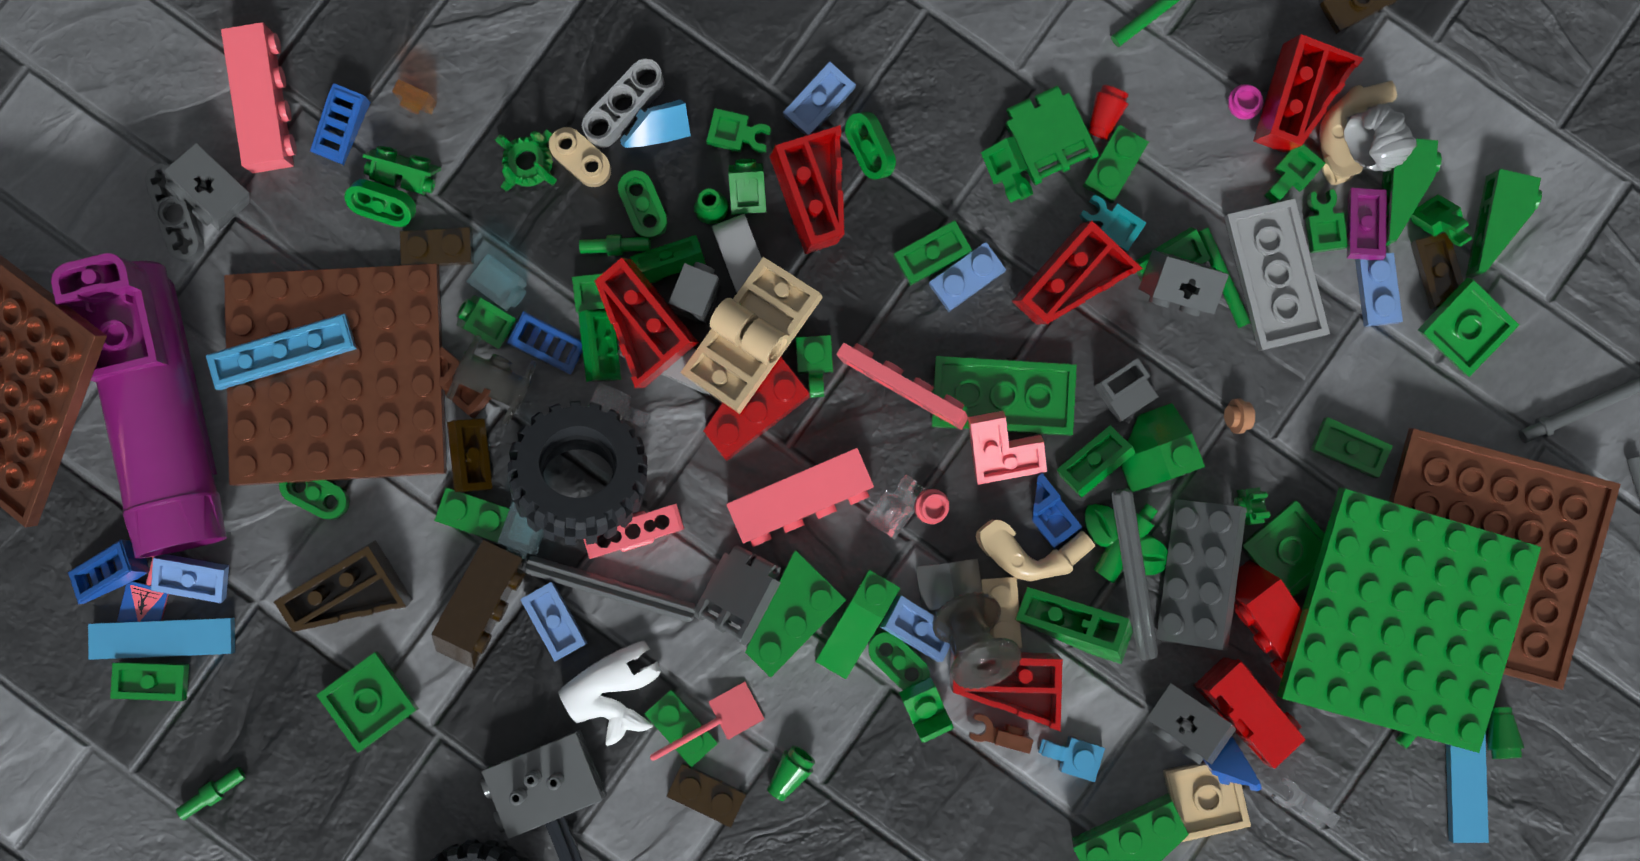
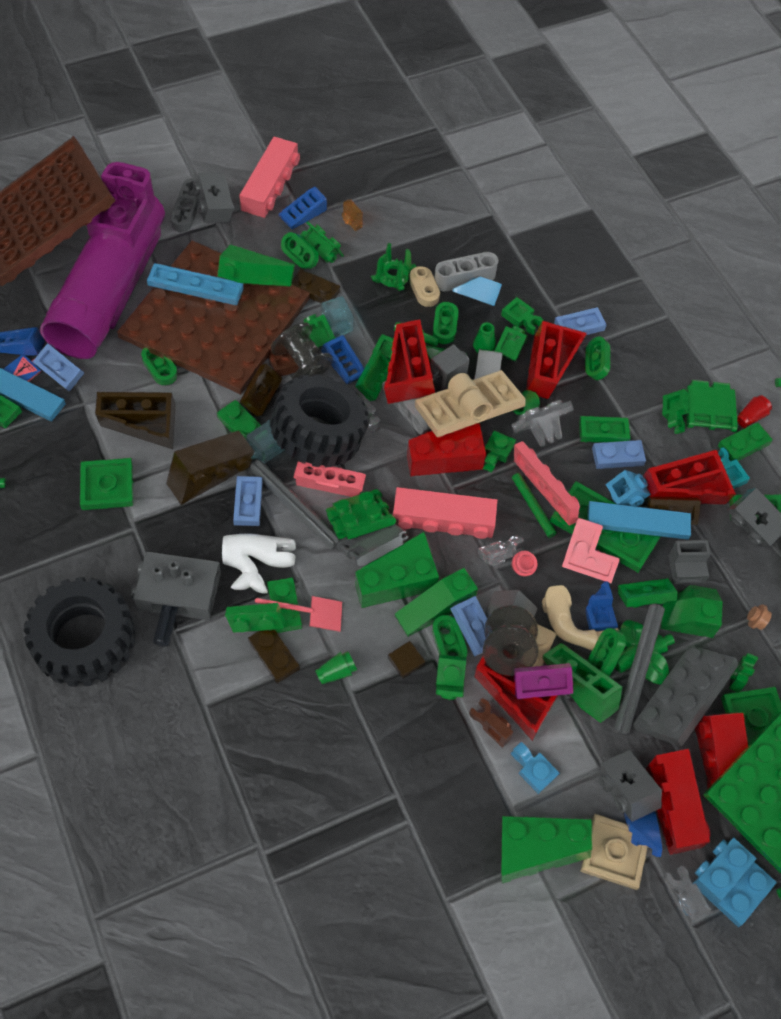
camera: 30 degrees right, 25 degrees down
none -> green slope [218,244,295,287]
none -> green plate [225,603,285,633]
none -> green plate [326,489,396,540]
none -> dark brown tile [388,641,425,679]
none -> clear plate [512,400,574,447]
none -> green bar [512,473,557,538]
none -> green cone [513,390,540,415]
none -> magenta plate [514,663,573,699]
none -> dark azure tile [587,501,691,540]
none -> green plate [587,628,626,677]
none -> dark azure brick [606,470,651,507]
none -> dark brown plate [647,497,701,525]
none -> dark azure plate [692,838,777,927]

